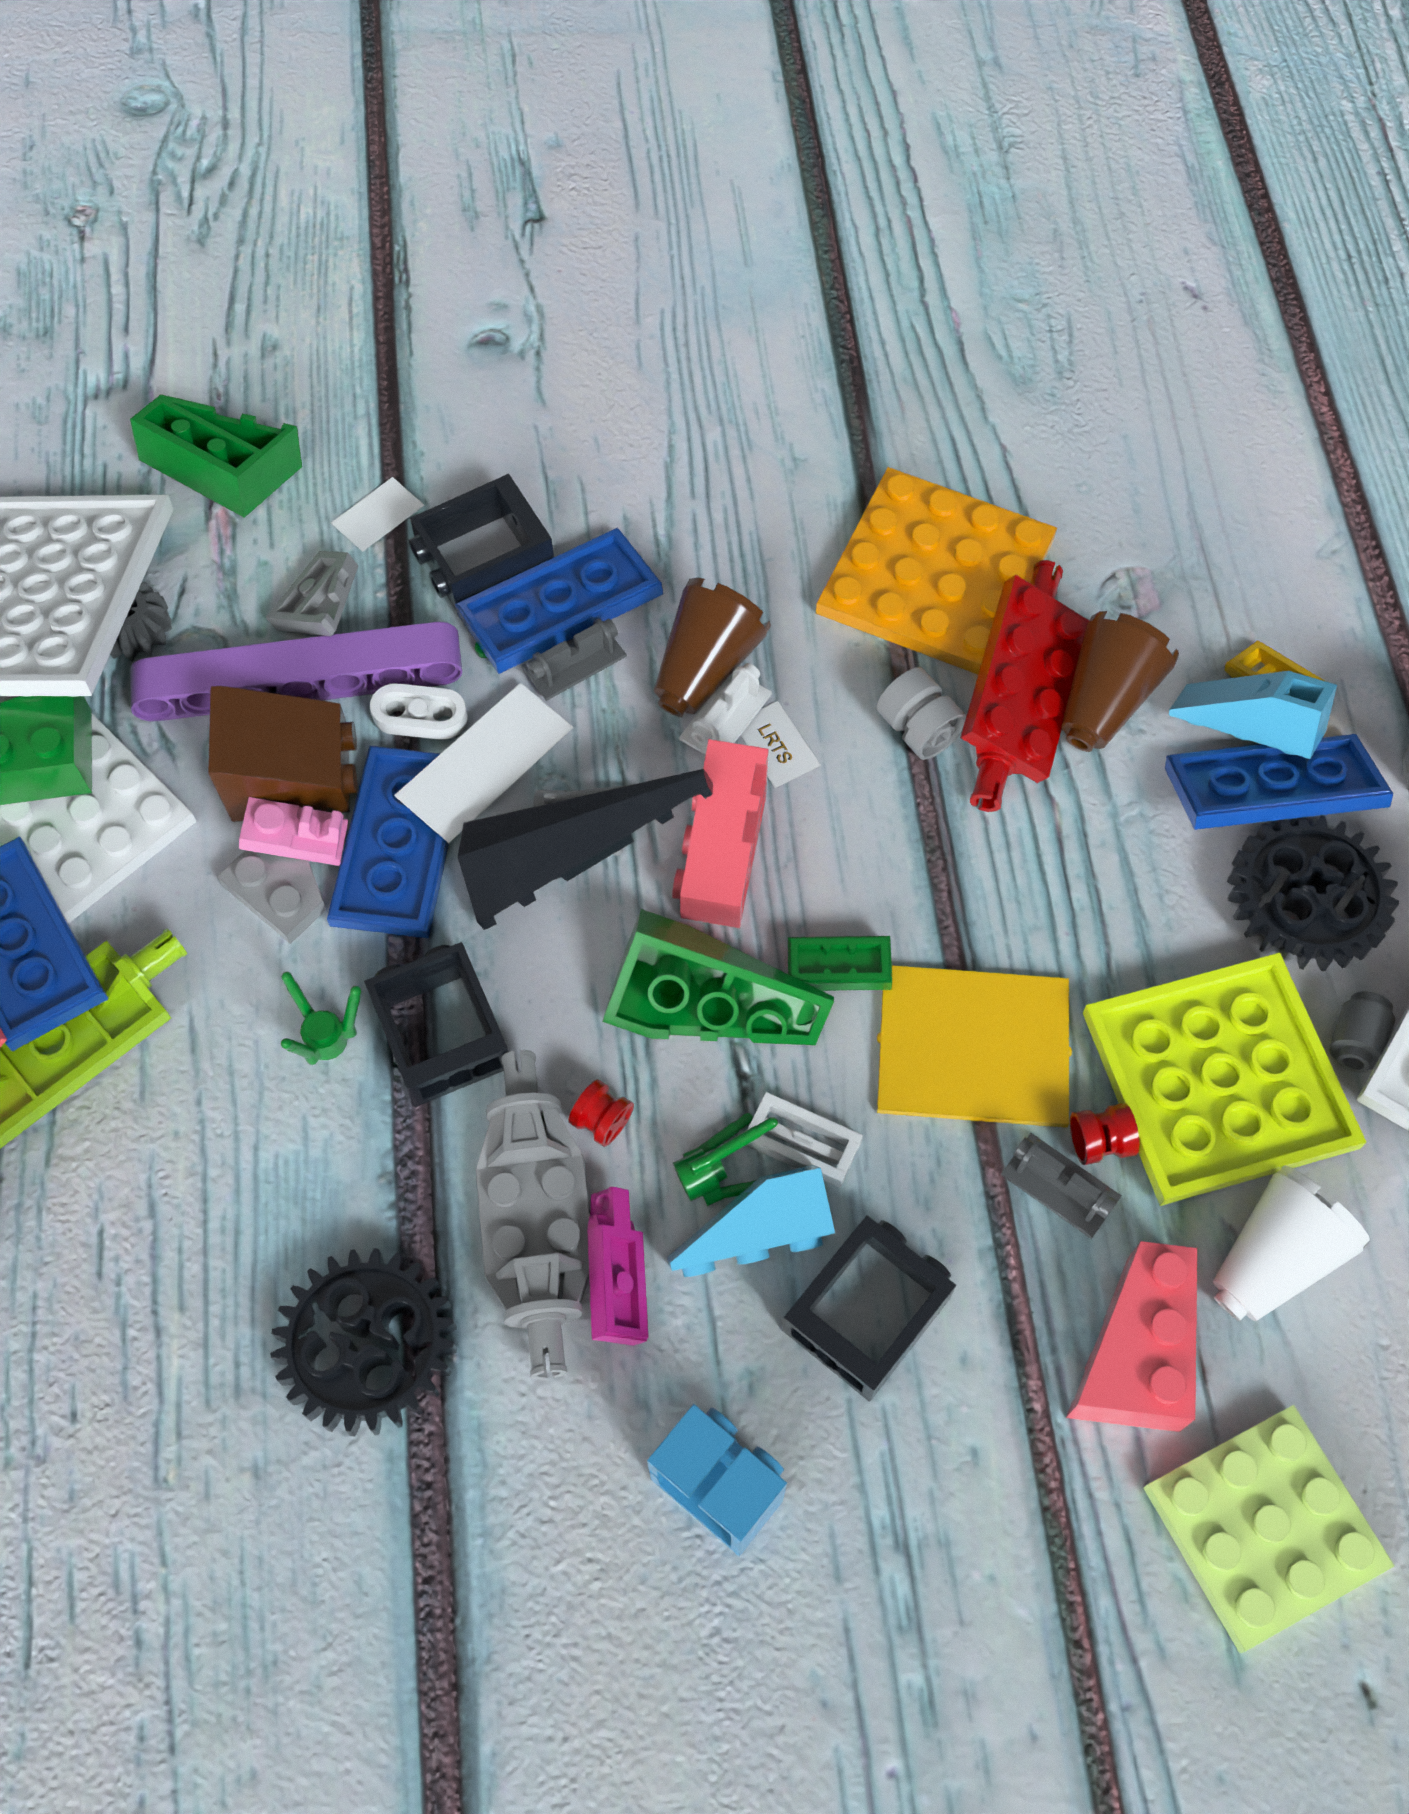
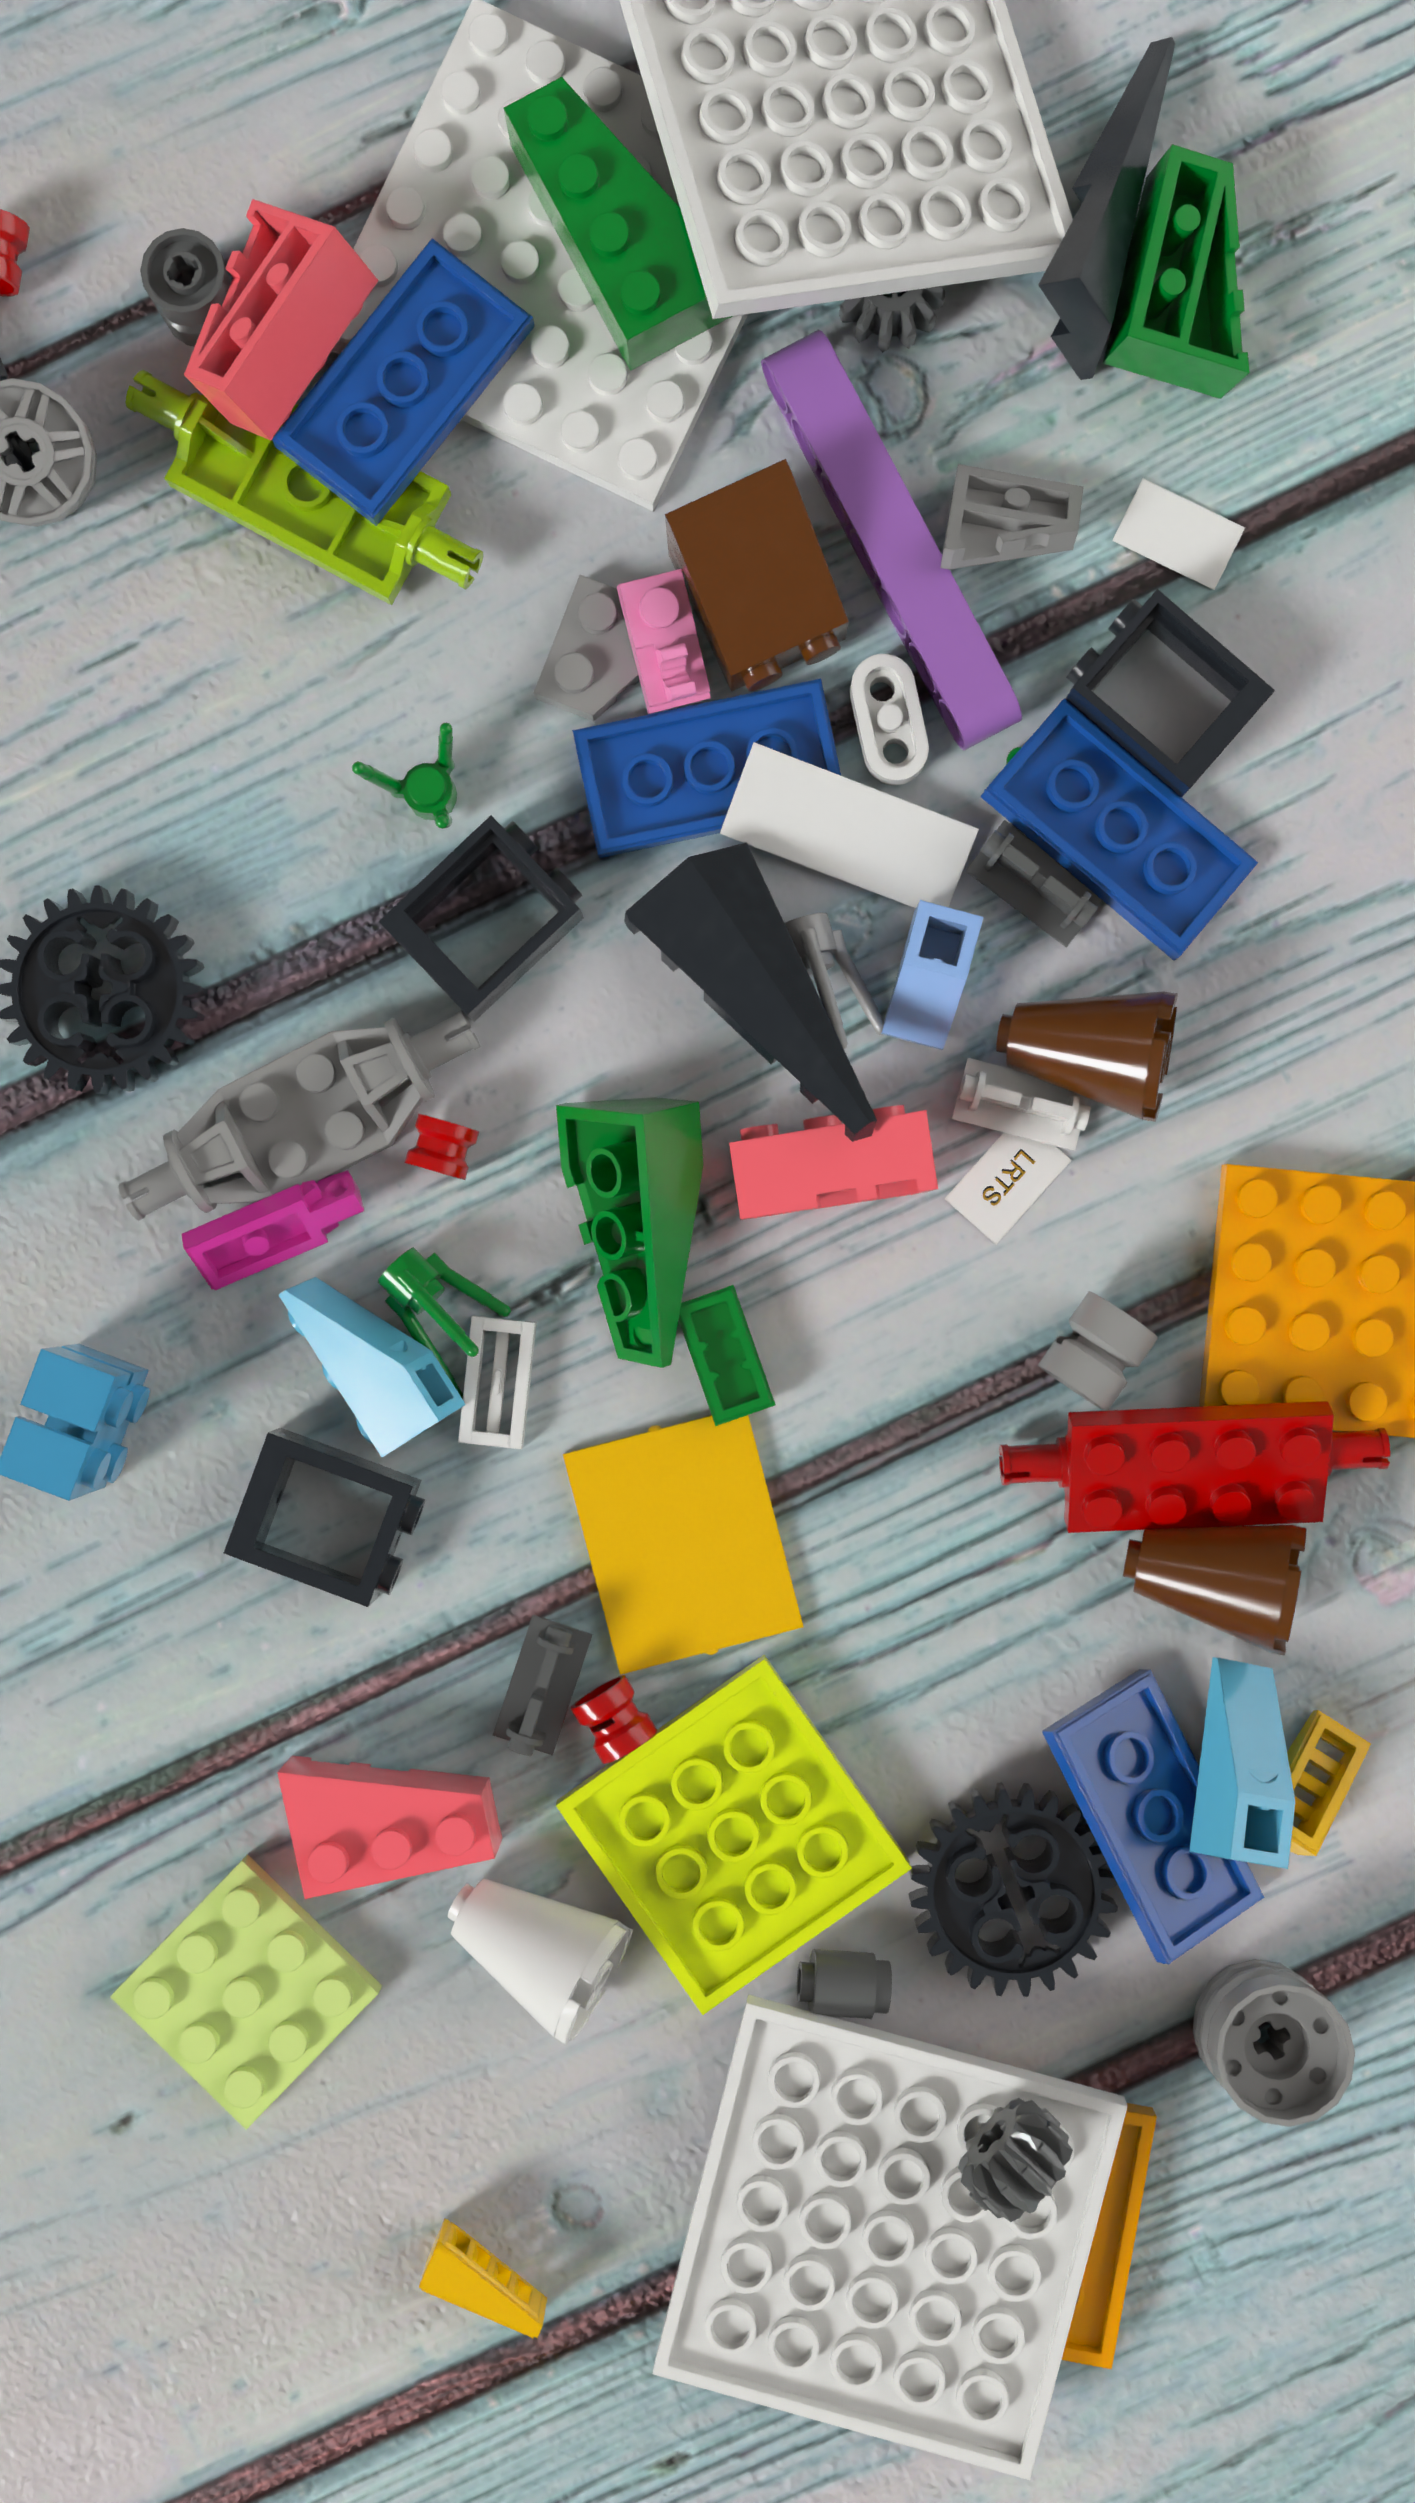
camera: 70 degrees right, 25 degrees up
none -> light blue slope [881,900,983,1050]
none -> black wedge [1038,37,1175,380]

